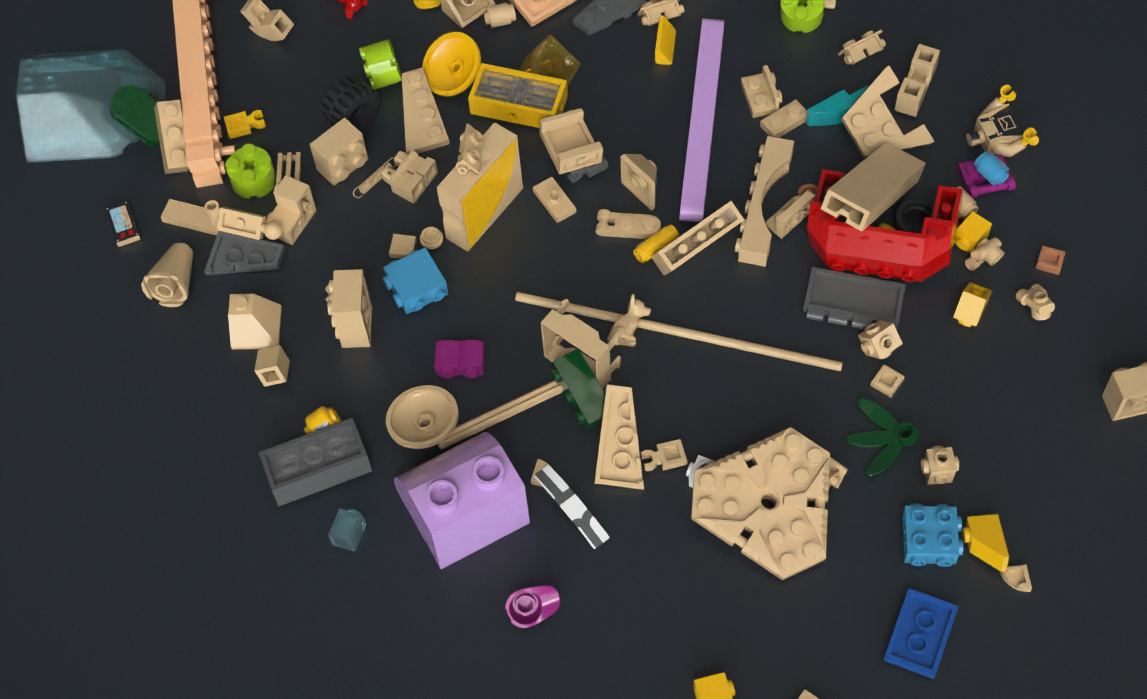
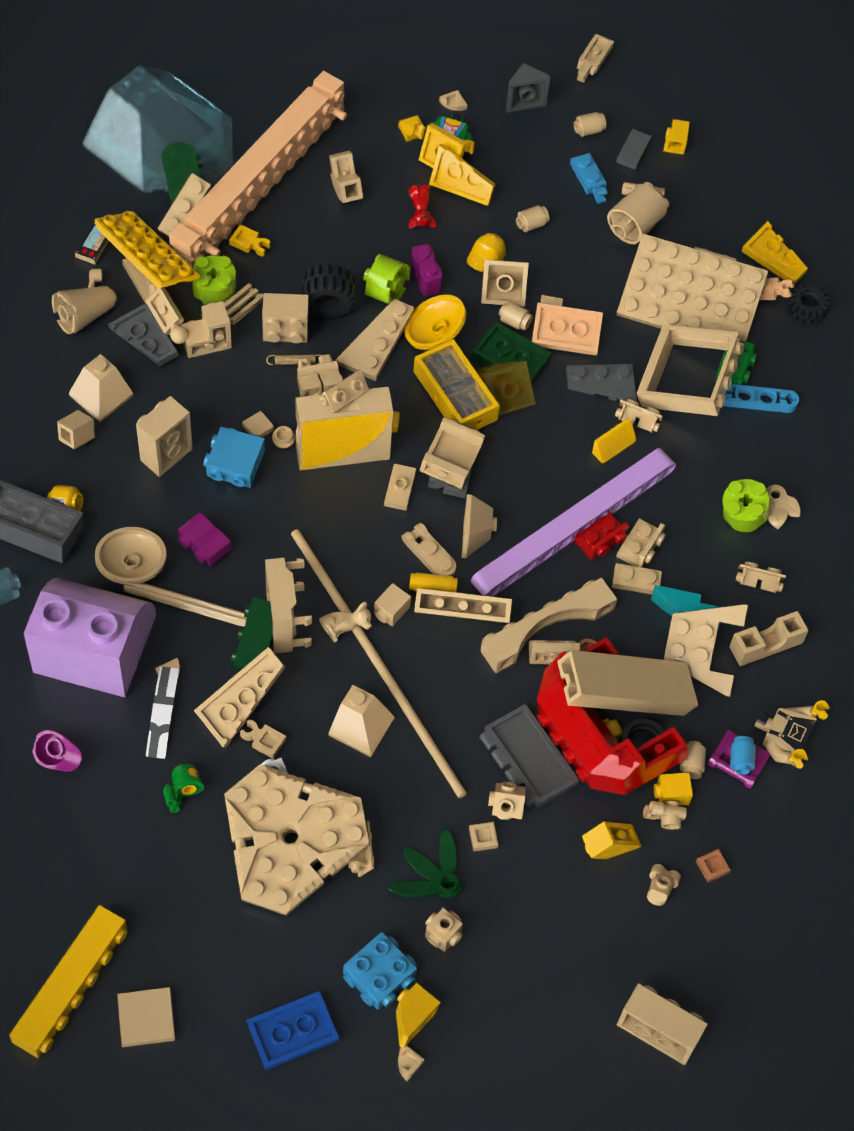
camera: 35 degrees right, 0 degrees up
none -> tan hand [88,269,103,288]
none -> yellow plate [95,211,200,289]
none -> green piece [163,763,204,813]
none -> tan slope [328,685,395,757]
none -> tan brick [374,583,411,627]
none -> magenta brick [411,244,442,297]
none -> dark green plate [472,321,552,388]
none -> red bracket [574,512,629,560]

